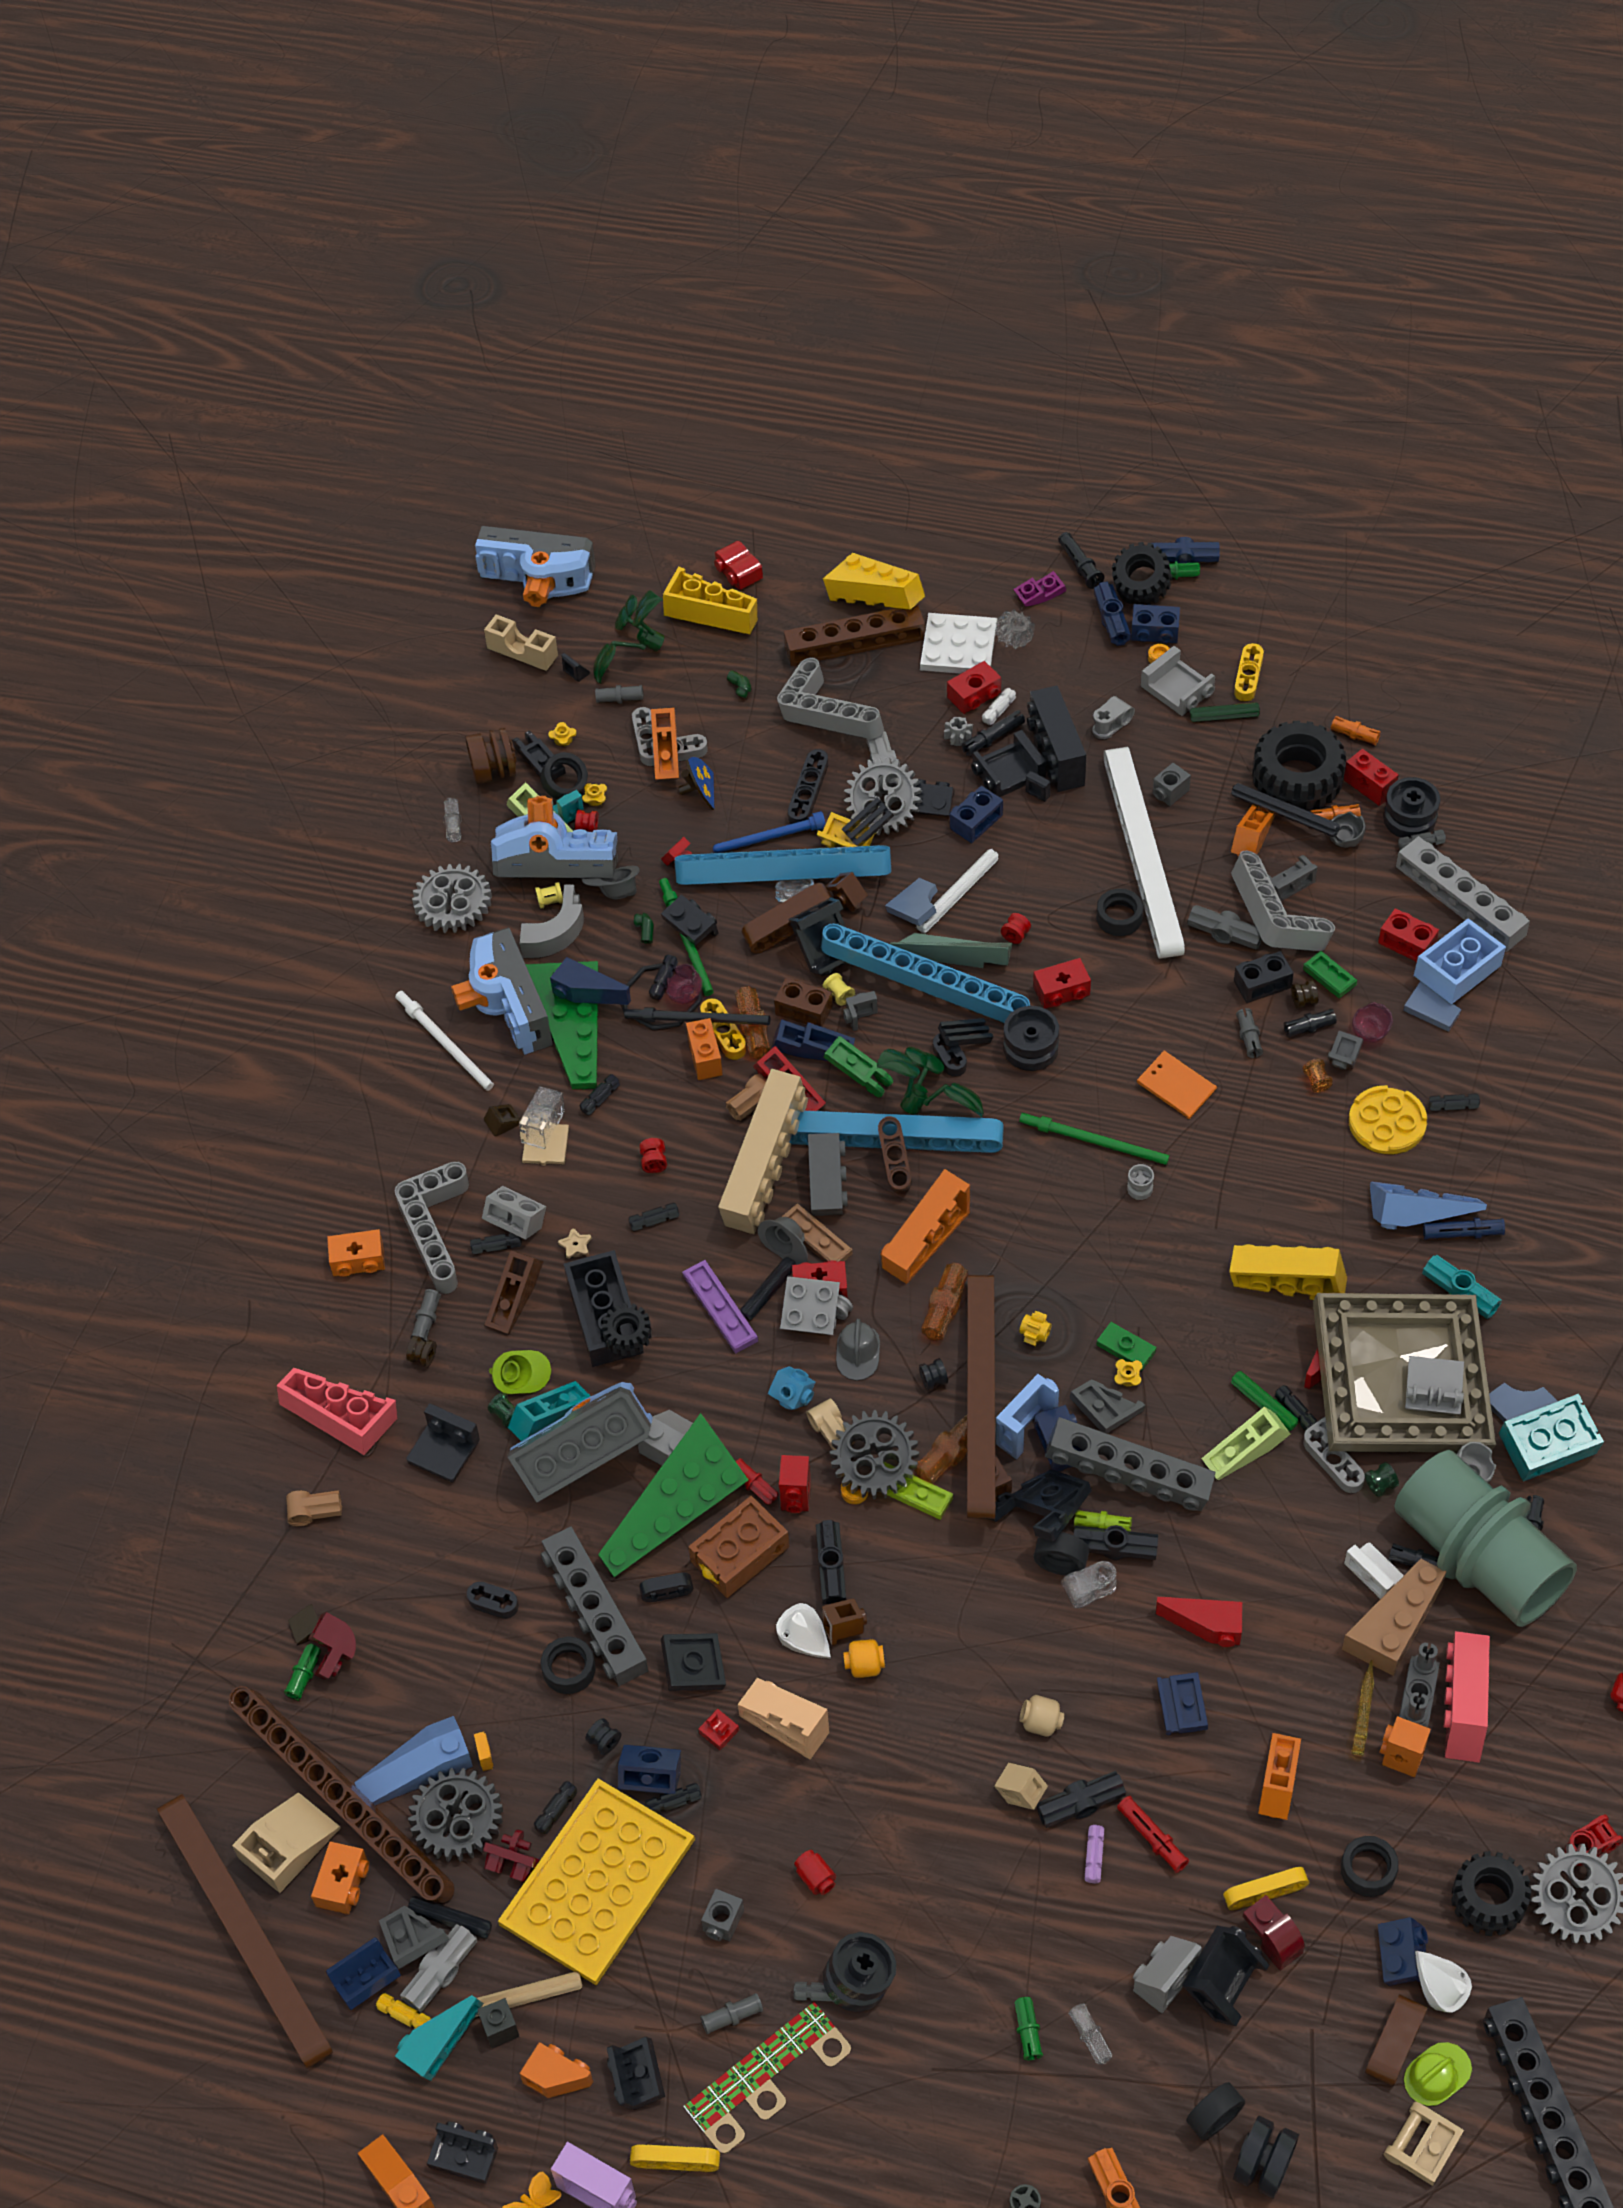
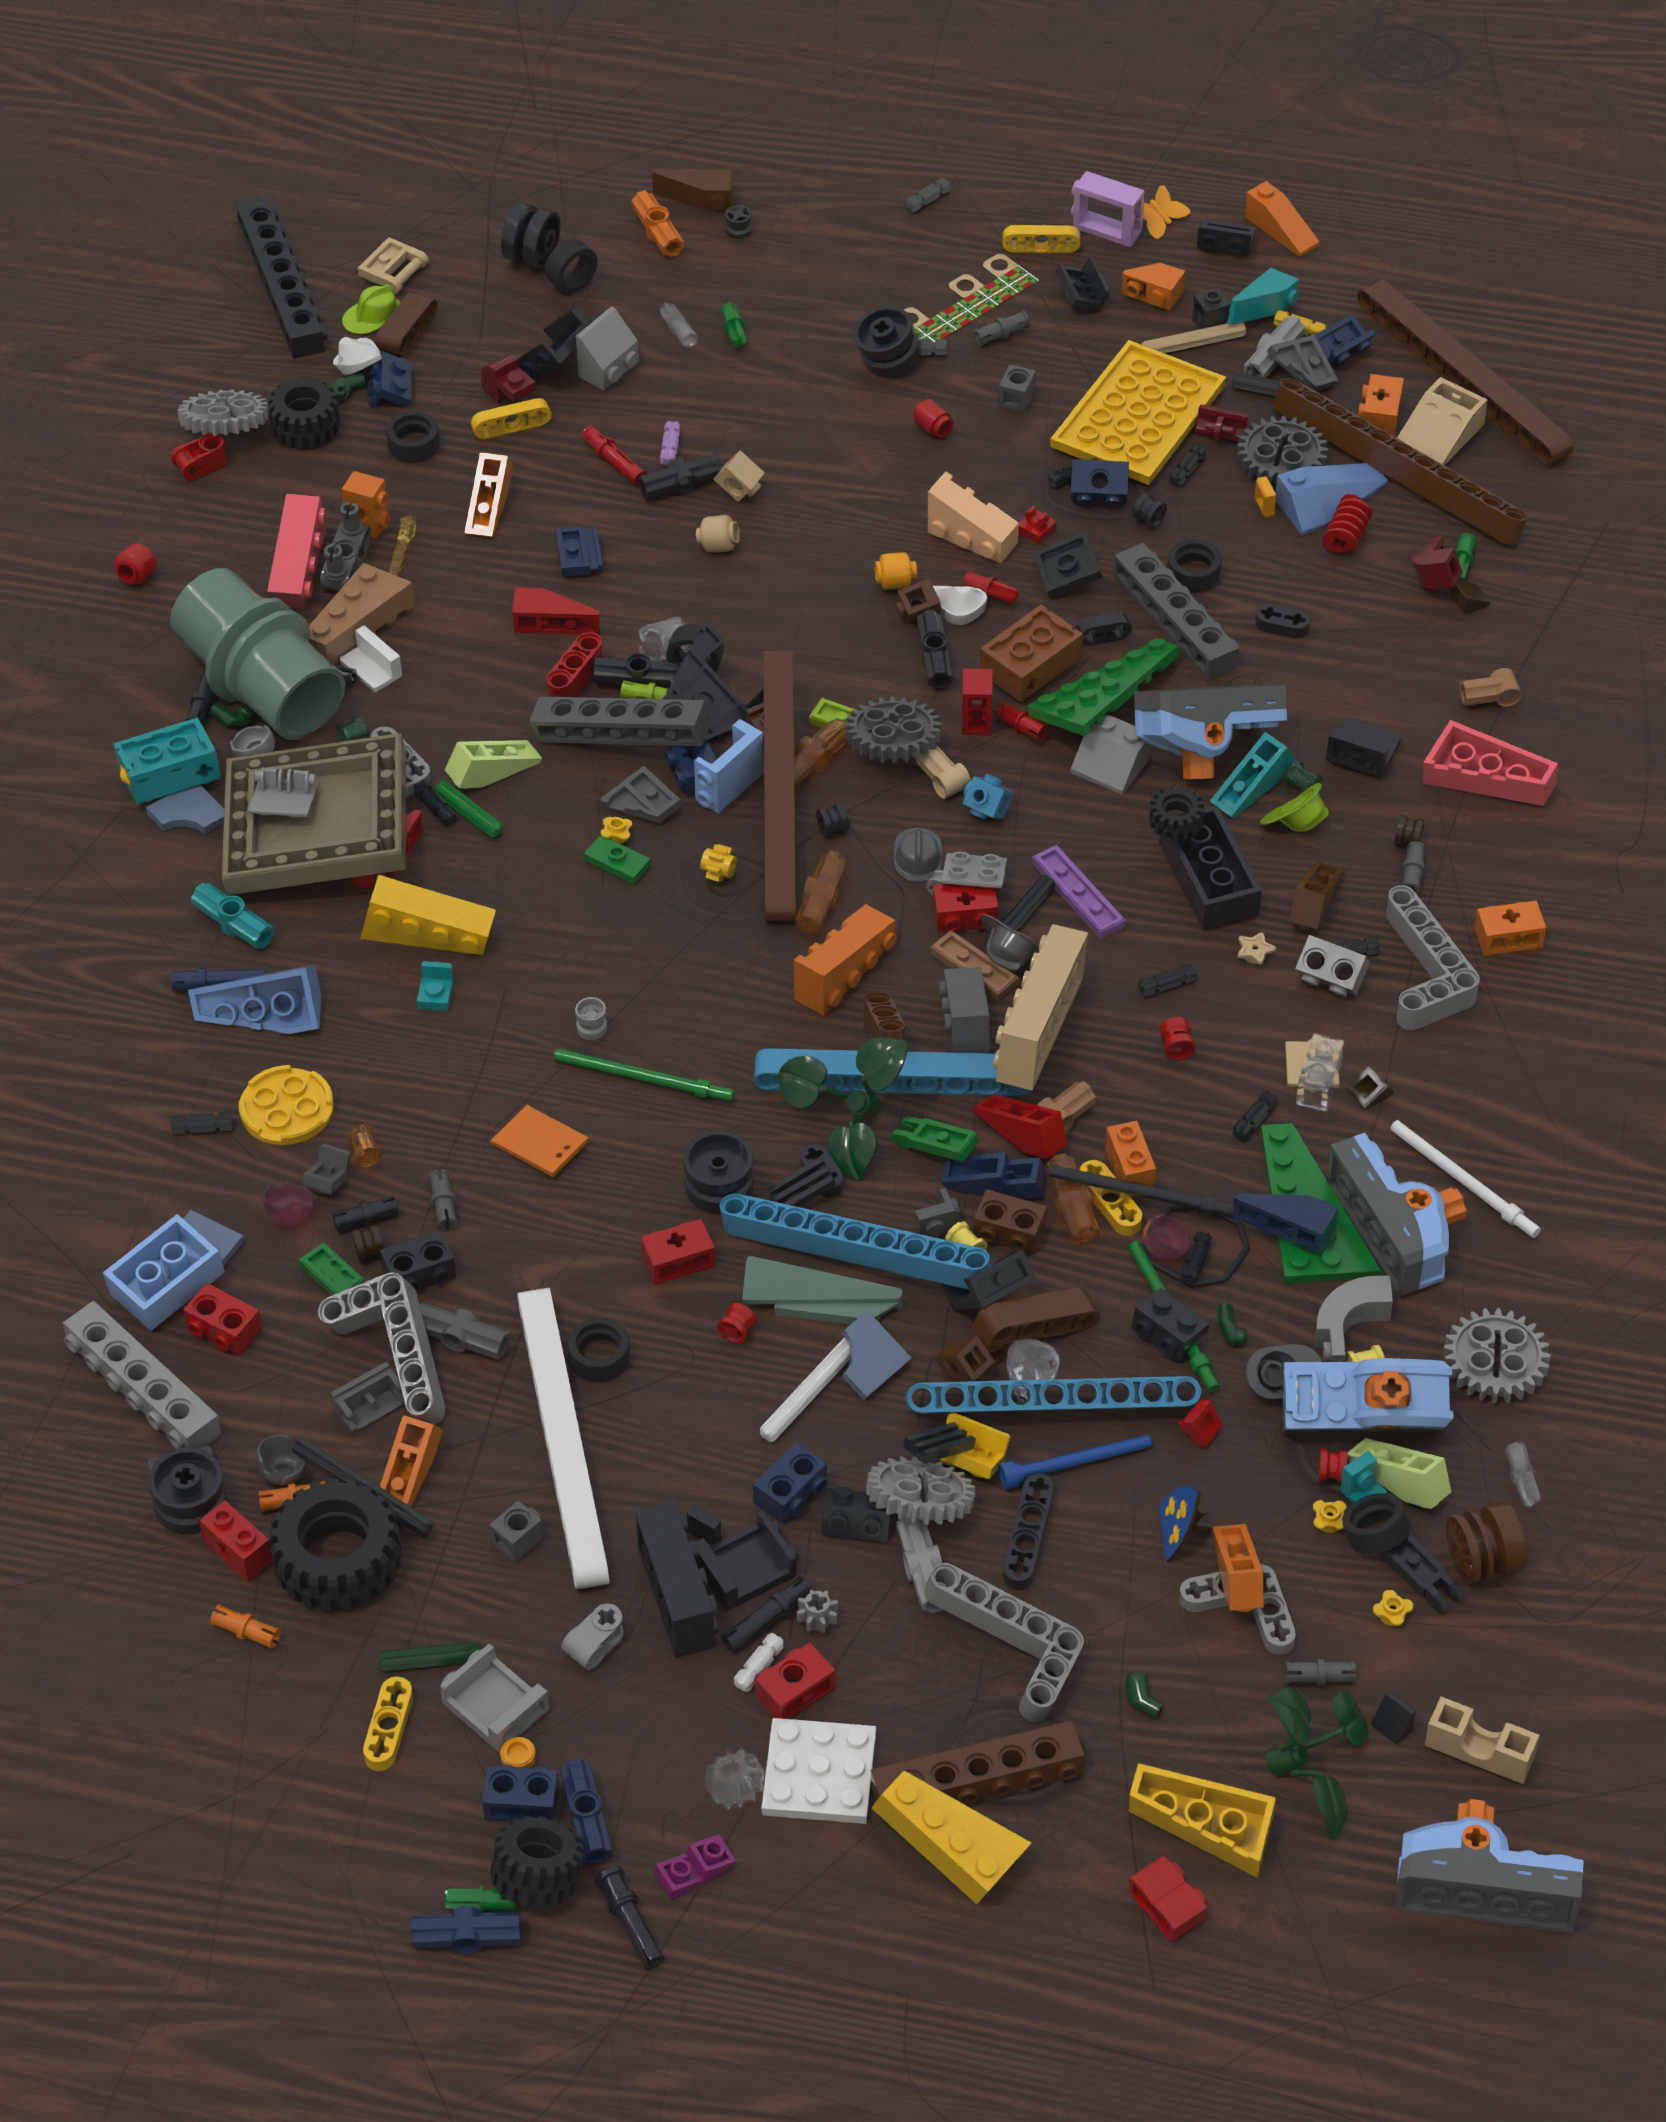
camera: 175 degrees right, 5 degrees down
none -> dark green arm [333,373,366,401]
none -> teal bracket [417,961,454,1011]
none -> red beam [546,632,603,697]
none -> red axle [963,571,1019,604]
none -> red piece [1322,493,1372,553]

